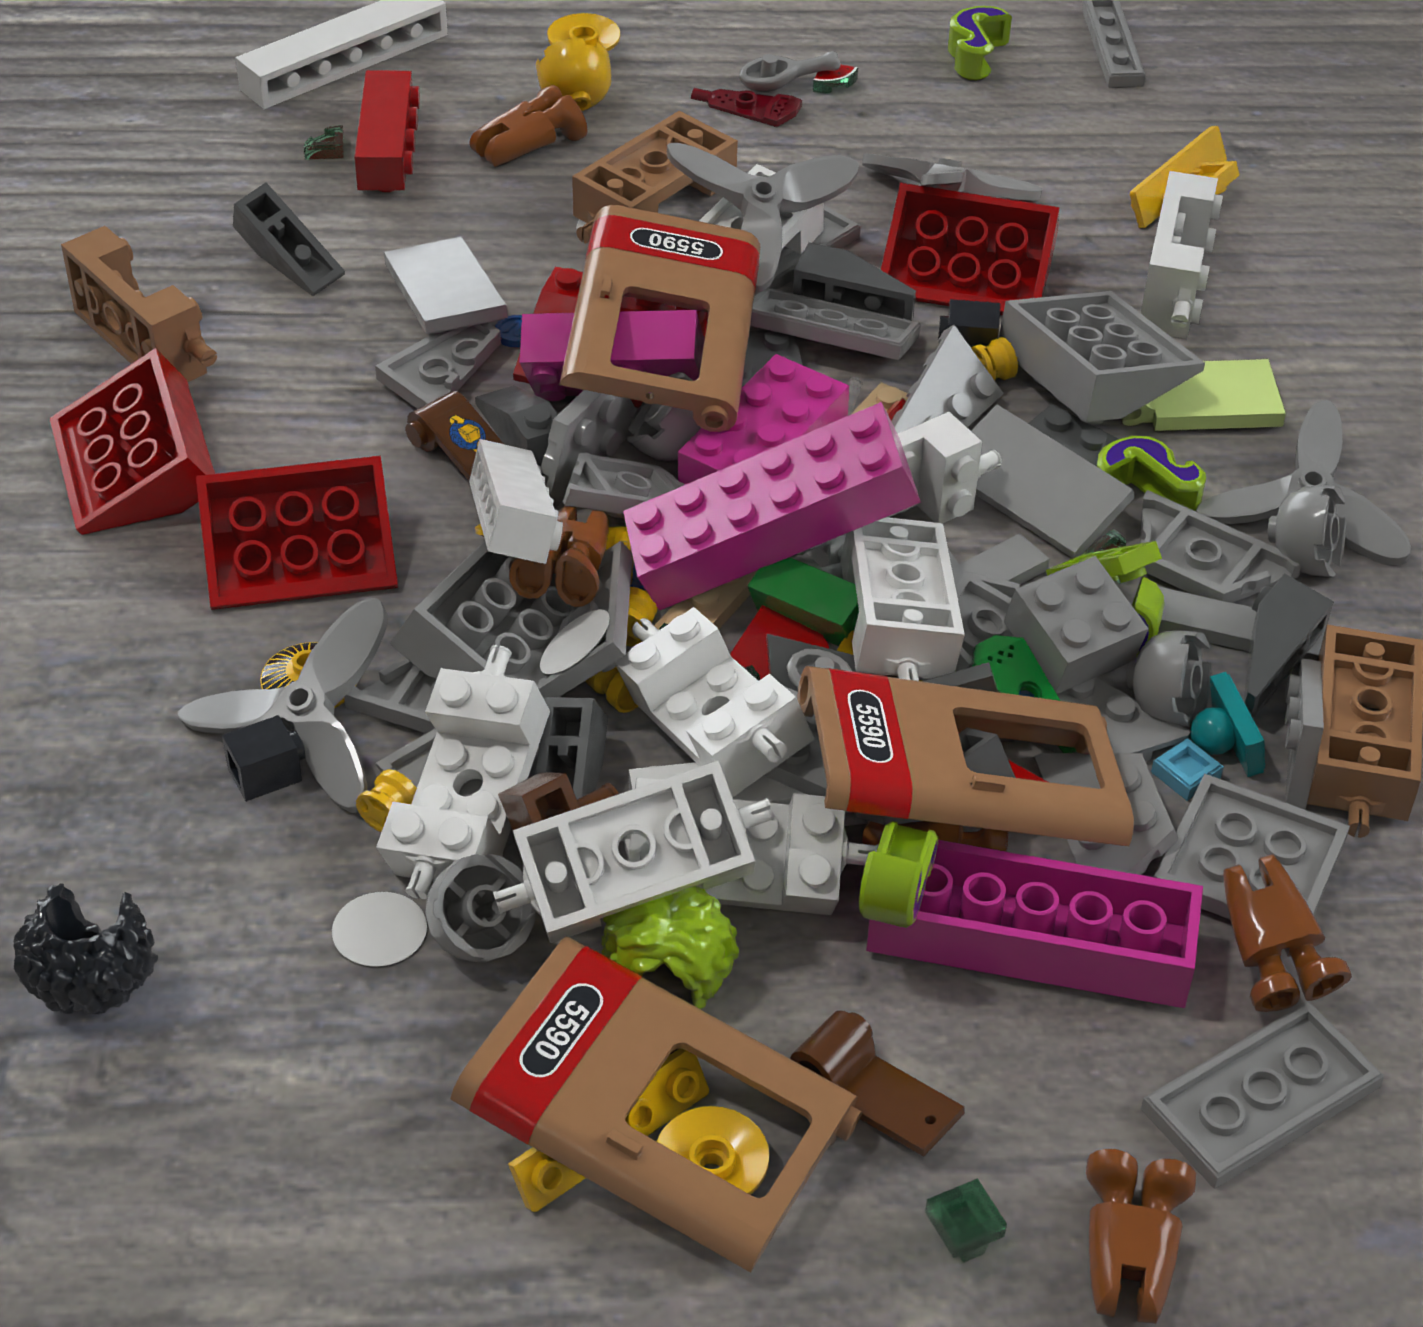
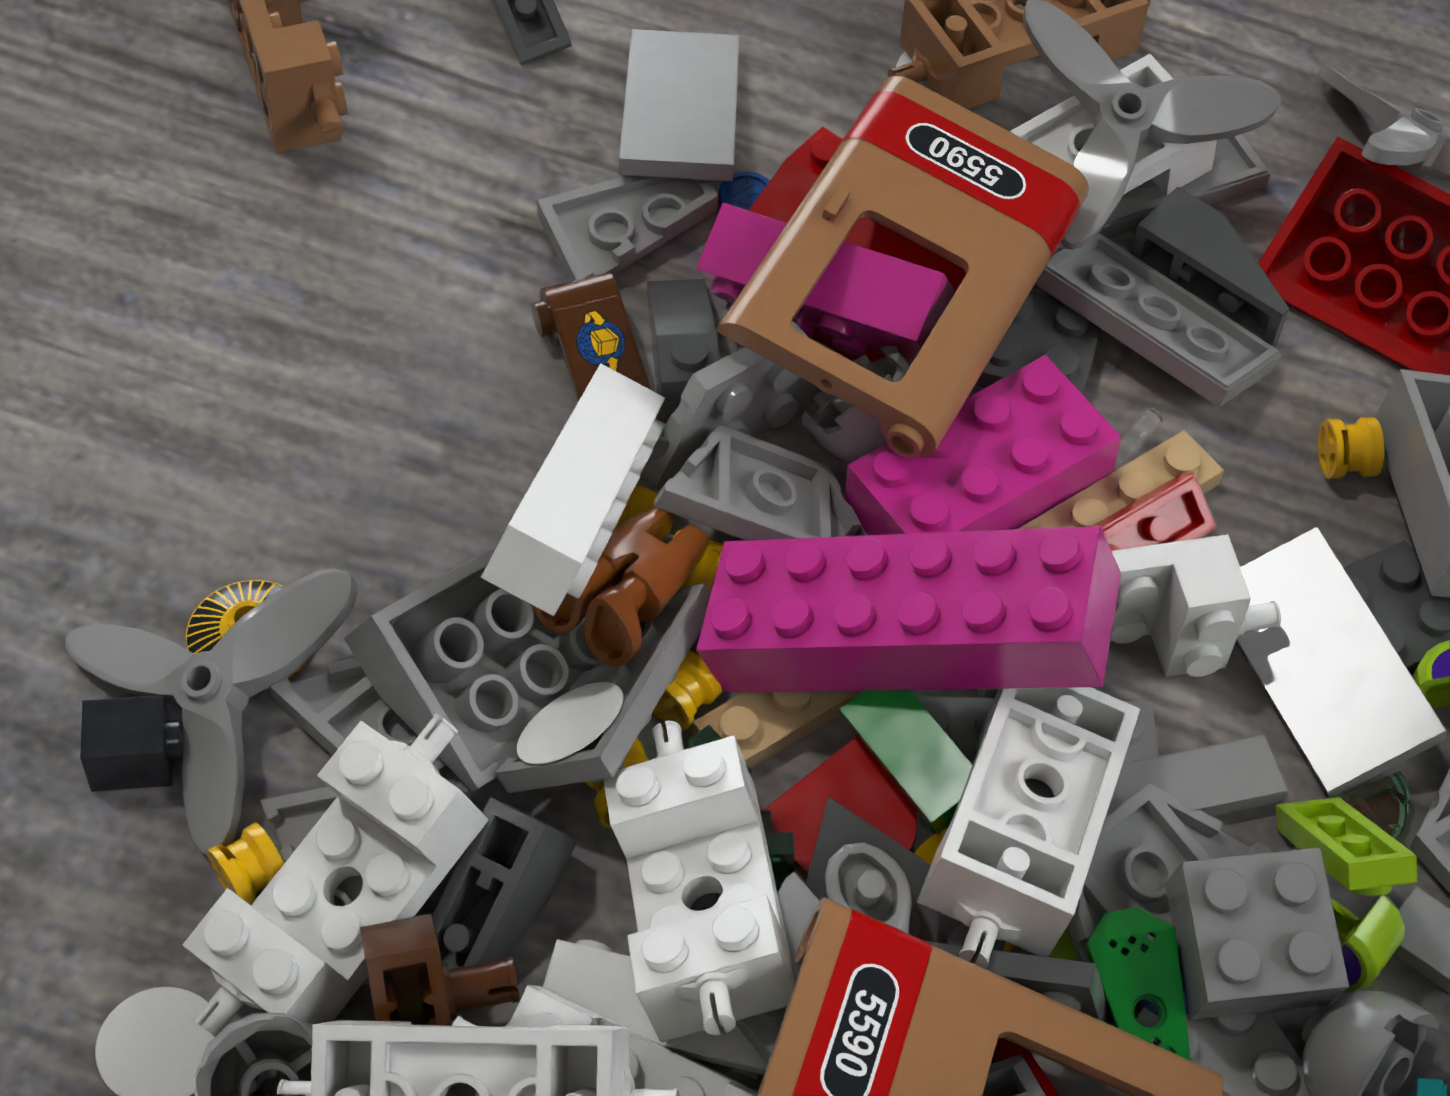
camera: 20 degrees right, 10 degrees up
red slope [50,348,215,535] -> none
red slope [196,455,398,610] -> none
light grey wing [891,325,1004,434] -> none
black brick [938,299,1000,347] -> none

